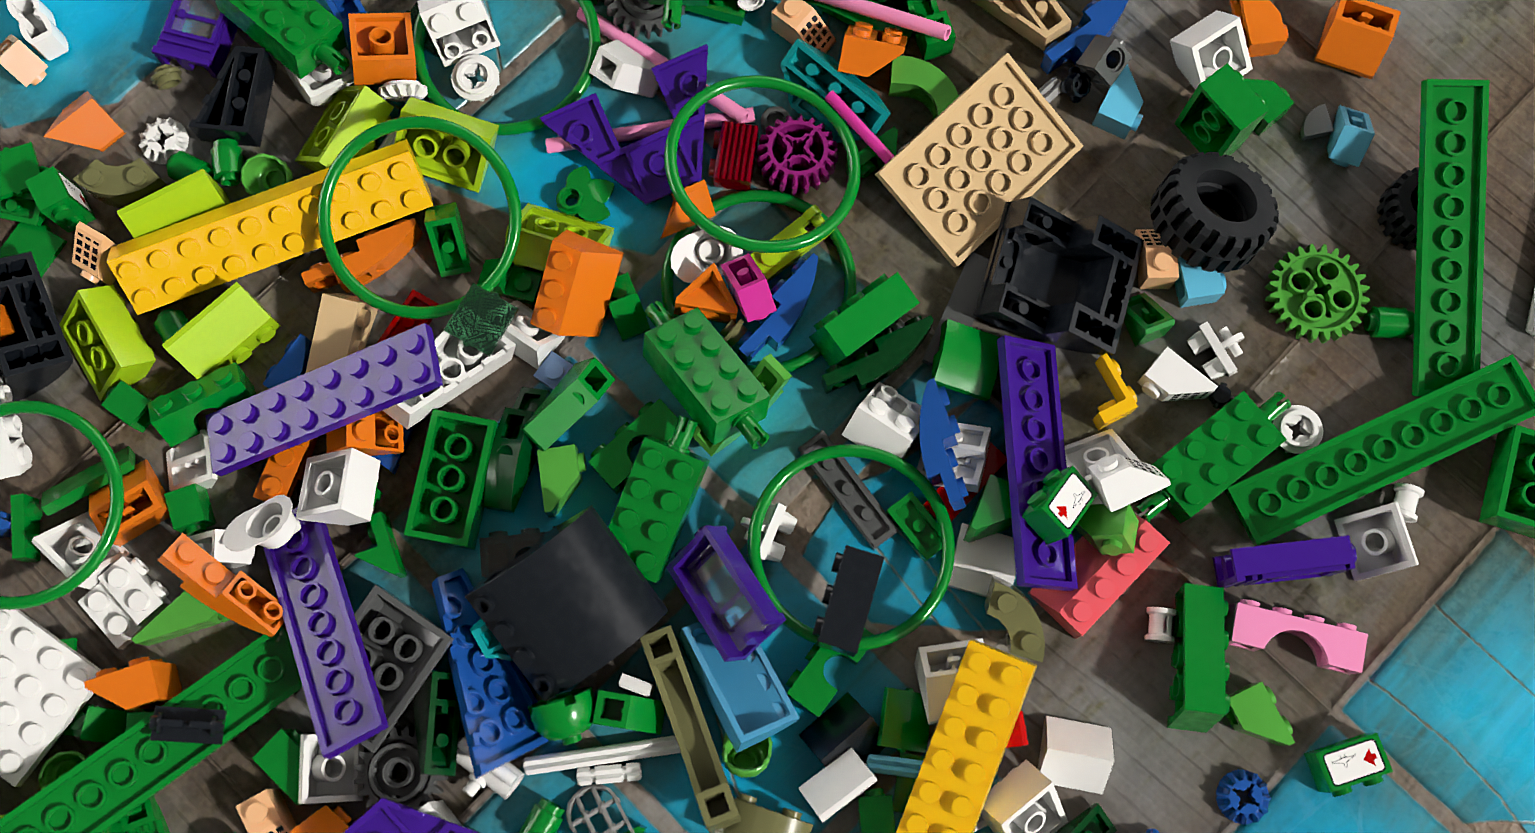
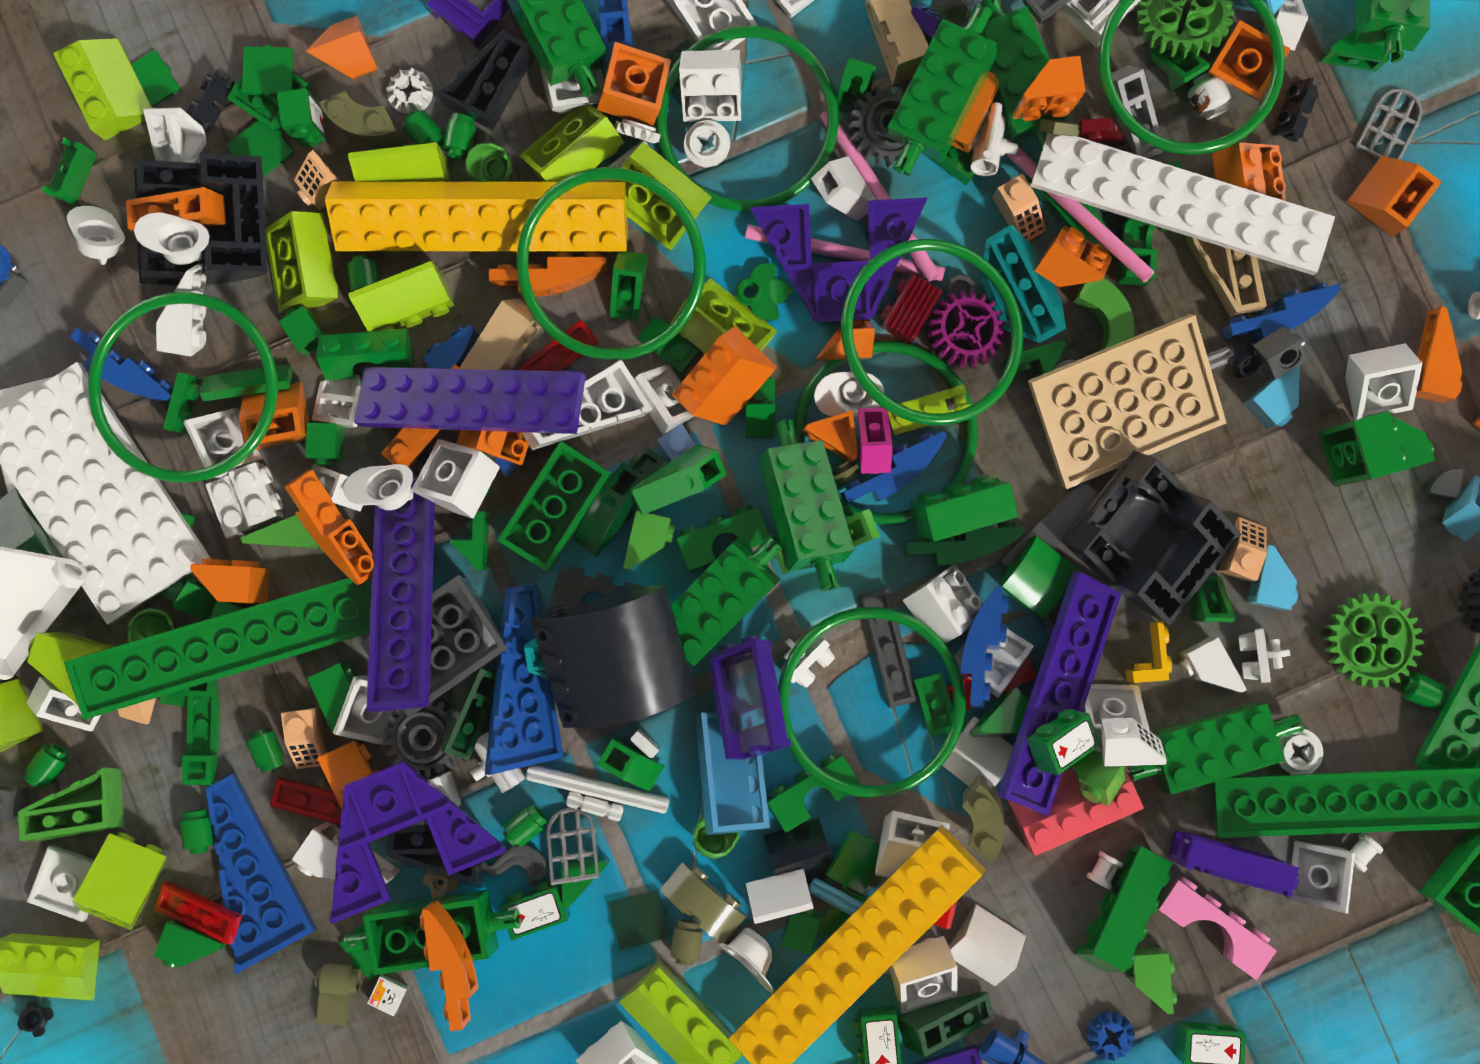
camera: 20 degrees right, 10 degrees up
black hinge [149,706,227,745] -> none
olive plate [151,64,182,90] -> none
clear green piece [444,283,519,357] -> none
green cylinder [528,687,596,746] -> none
olive arch [640,625,742,833] -> none
black brick [812,545,885,657] -> none
dark pink bar [825,90,894,164] -> none
black tyre [1150,152,1279,273] -> none
black piece [1209,382,1234,409] -> none

